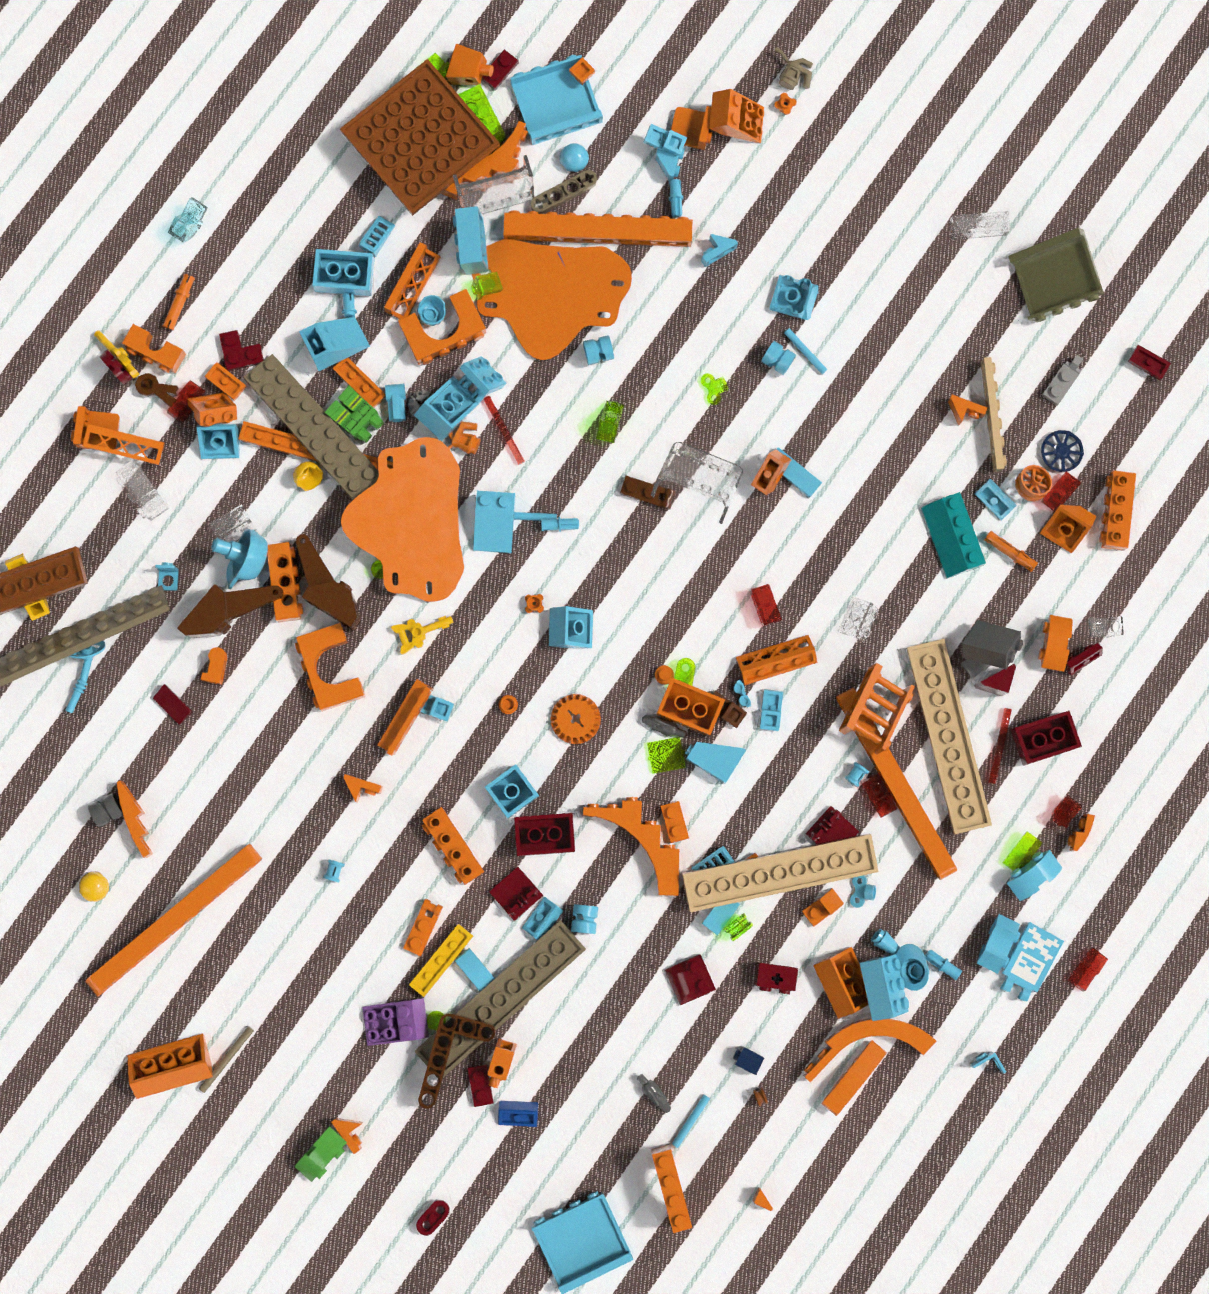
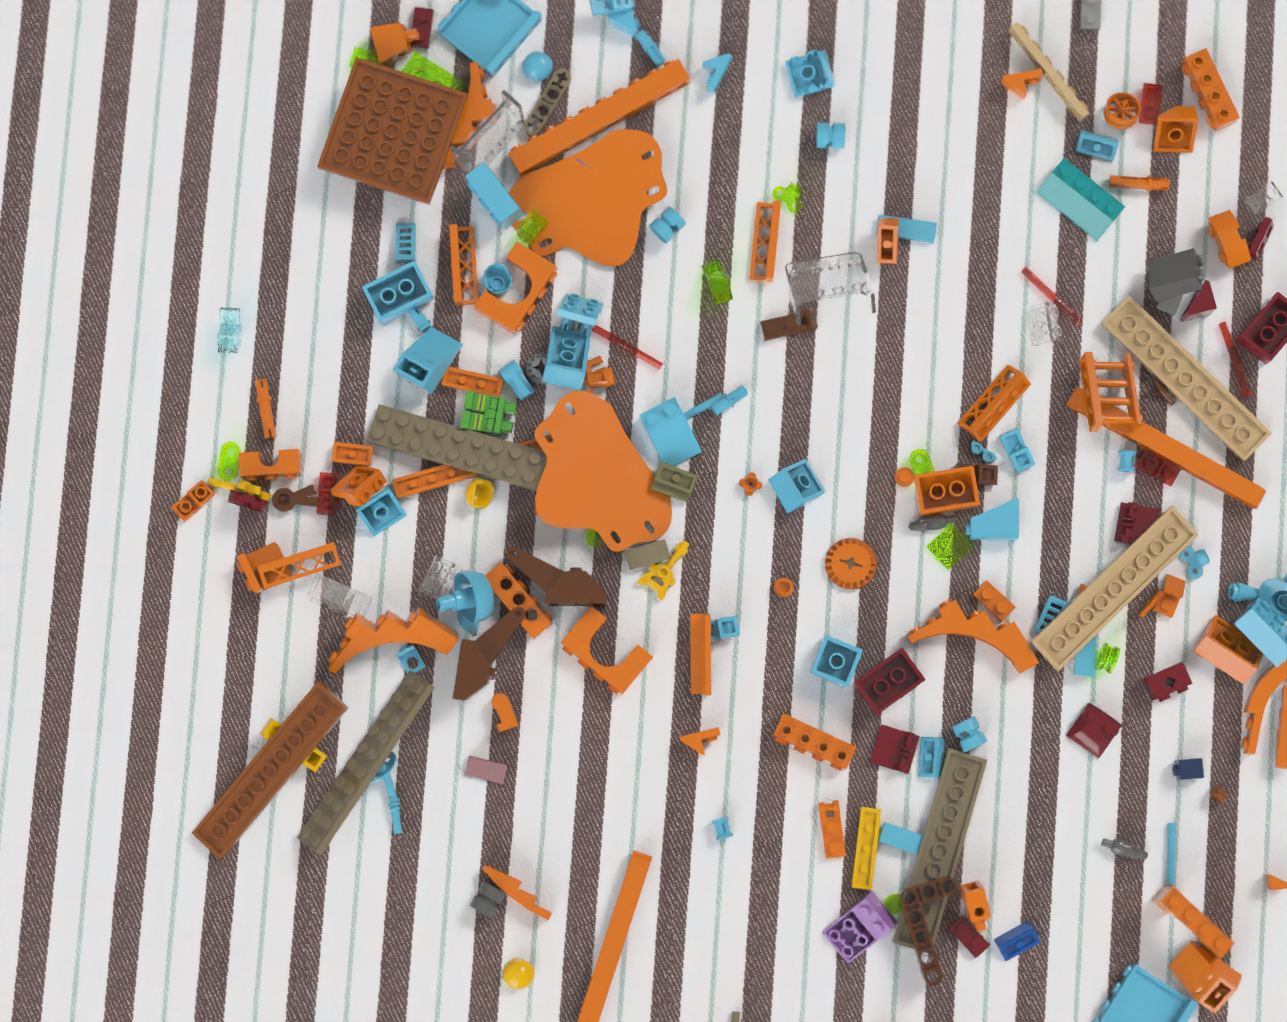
camera: 25 degrees left, 0 degrees up
dark red plate [219,330,264,371] -> none
clear red hinge [750,584,782,628] -> none
medium azure bar [784,328,828,375] -> none
dark blue wheel [1041,430,1084,472] -> none
none -> orange slope [171,480,215,523]
none -> clear neon green plate [217,441,241,482]
none -> orange arch [328,607,459,674]
none -> dark tan slope [624,539,671,570]
none -> olive plate [650,461,698,502]
none -> orange fence [749,200,781,282]
none -> clear red bar [1021,267,1083,326]
none -> orange wheel [1137,589,1164,619]
none -> reddish brown bar [1151,381,1177,406]
none -> orange slope [1169,940,1242,1014]

